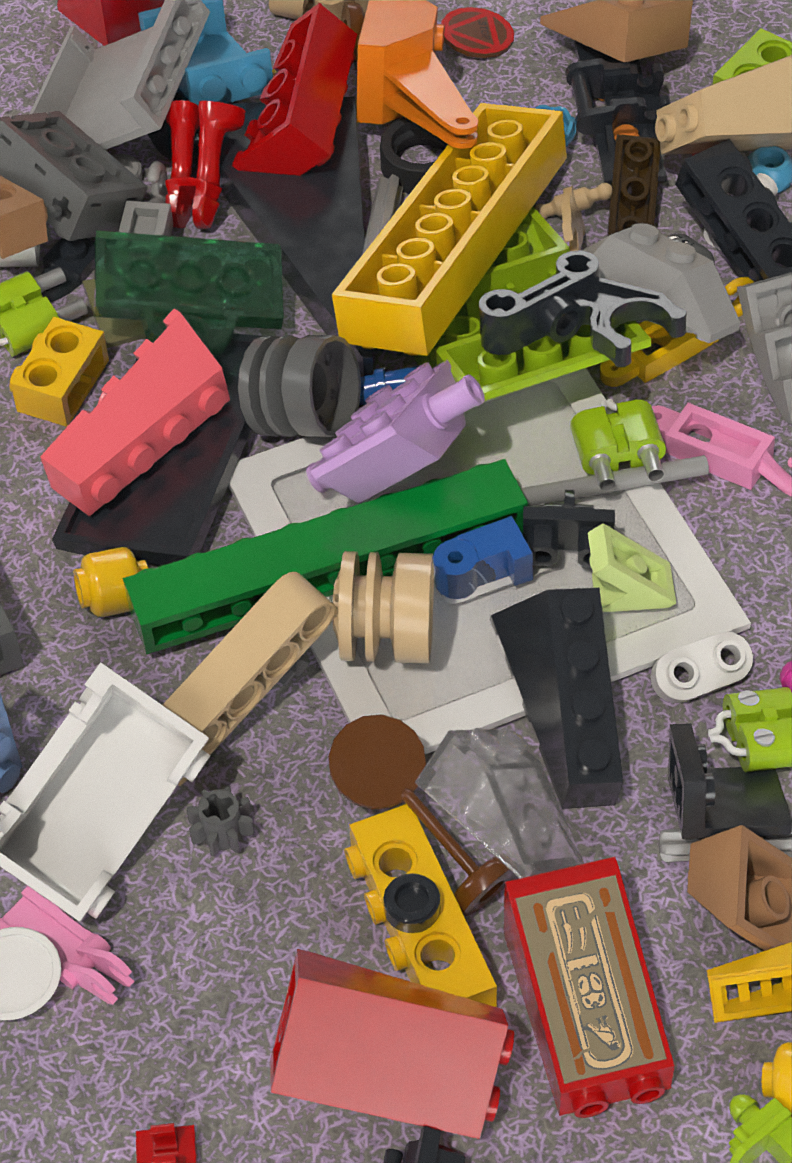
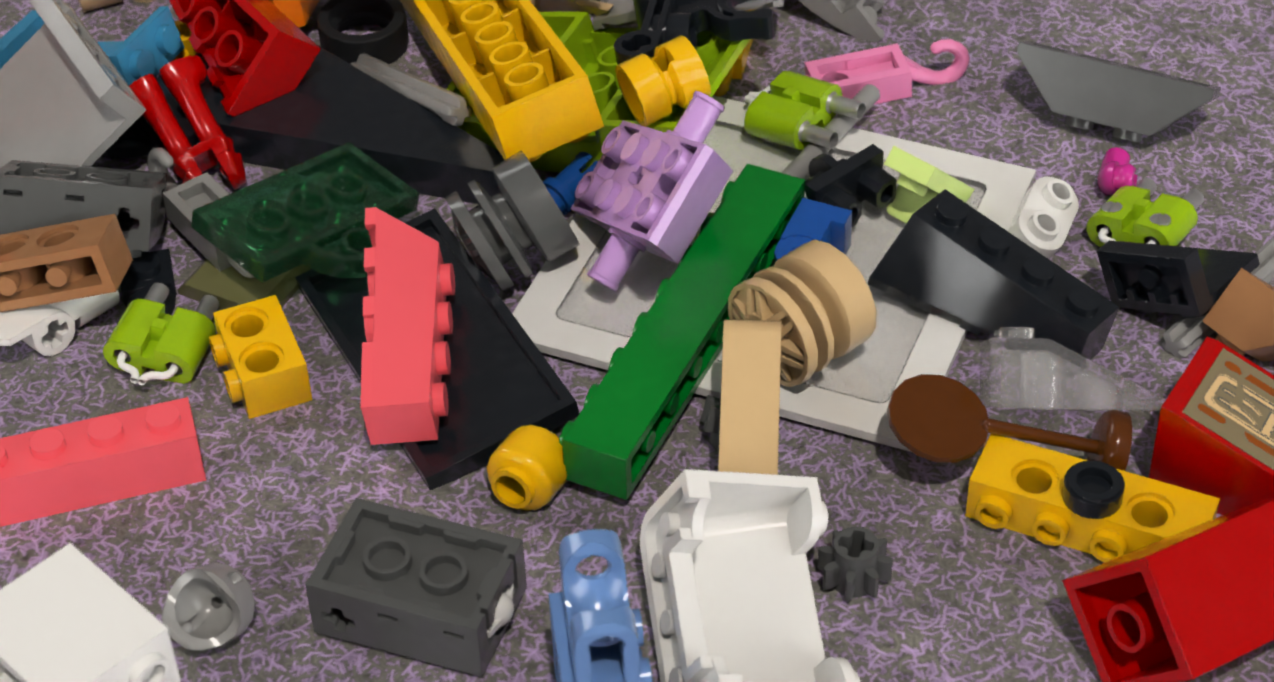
camera: 45 degrees left, 10 degrees down
none -> yellow wheel [615,35,711,127]

